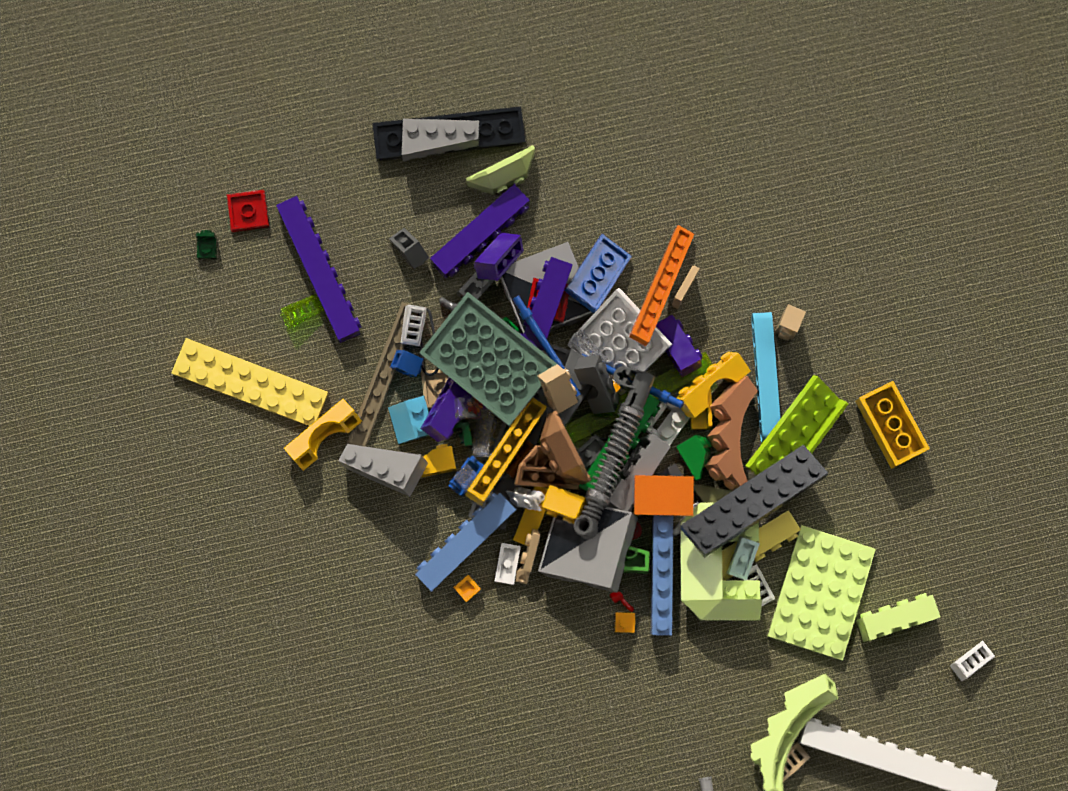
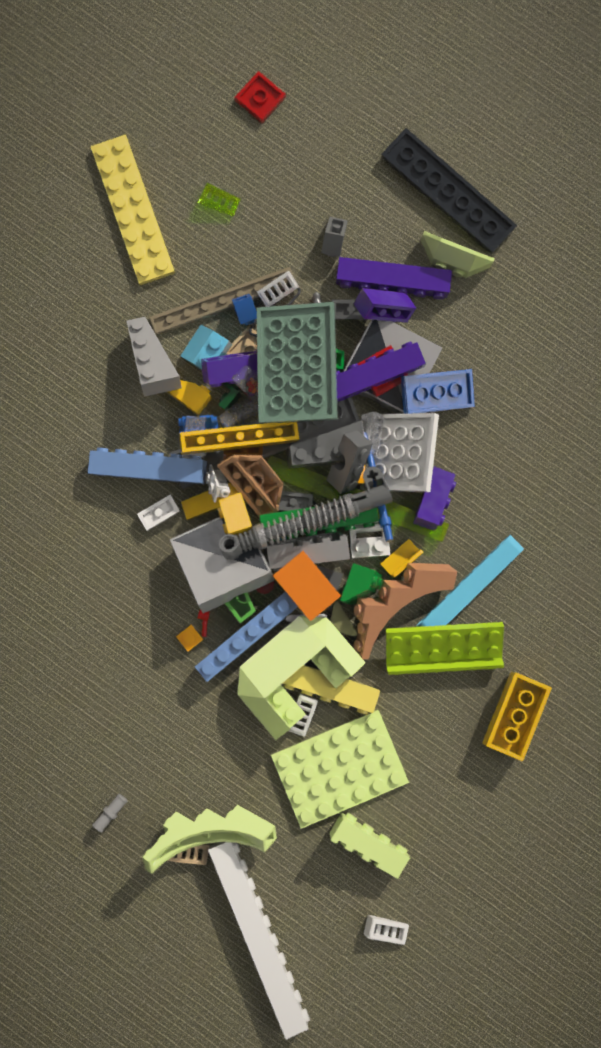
camera: 50 degrees right, 5 degrees up
dark green bracket [196,230,217,259] -> none
dark purple brick [276,196,362,343] -> none
yellow arch [284,399,362,471] -> none
light grey wedge [402,119,479,162] -> none
light orange plate [454,575,481,603] -> none
blue bar [512,295,581,397] -> none
tan hinge [516,529,540,584] -> none
tan brick [538,364,578,414] -> none
medium nougat wedge [540,410,592,484] -> none
orange plate [629,225,694,347] -> none
tan tile [672,266,700,309] -> none
yellow arch [676,352,751,418] -> none
black plate [680,445,828,558] -> none
light aqua plate [727,536,760,580] -> none
tan brick [775,304,806,340] -> none

